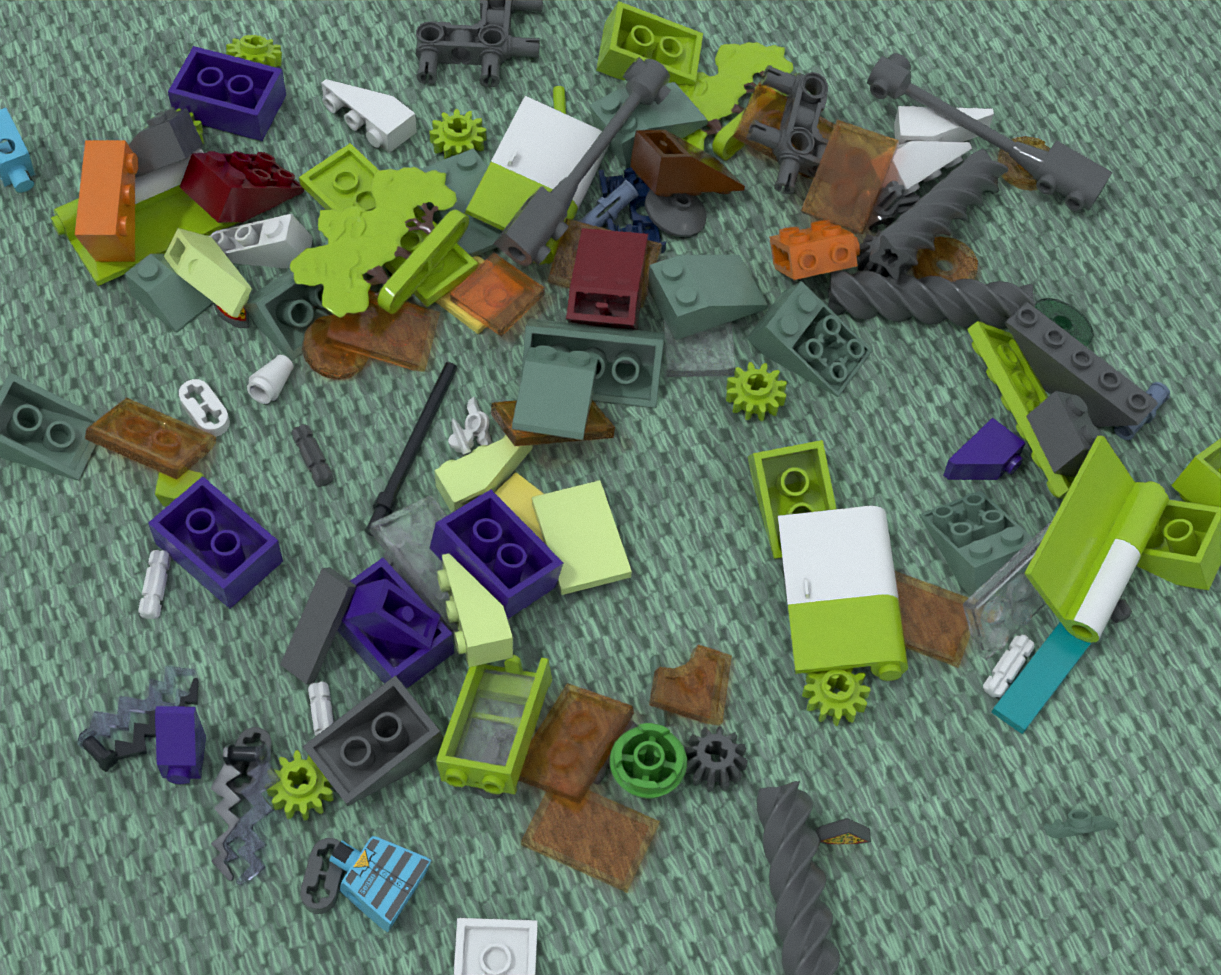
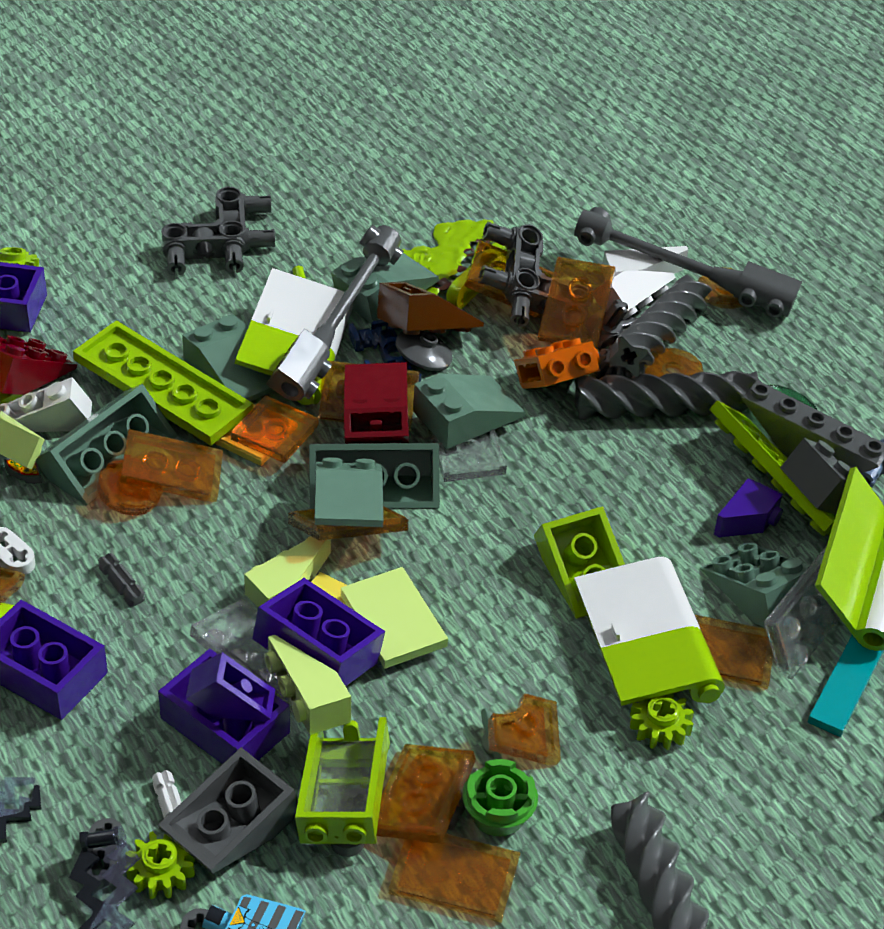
camera: 10 degrees left, 15 degrees down
dark purple slope [155,706,206,784] -> none
white cone [247,355,294,404] -> none
dark grey tile [280,567,357,684] -> none
lime plant [290,167,470,318] -> none
white slope [321,79,417,153] -> none
black bar [365,362,458,537] -> none
lime gear [429,109,487,159] -> none
white piece [448,418,474,455] -> none
white piece [465,397,492,446] -> none
sand blue pin [576,180,639,230] -> none
lime slope [596,1,703,85] -> none
dark grey gear [684,725,748,792] -> none
lime gear [726,362,787,421] -> none
sand green slope [746,281,872,397] -> none
dark grey tile [816,818,871,844] -> none
white axle [983,634,1034,698] -> none

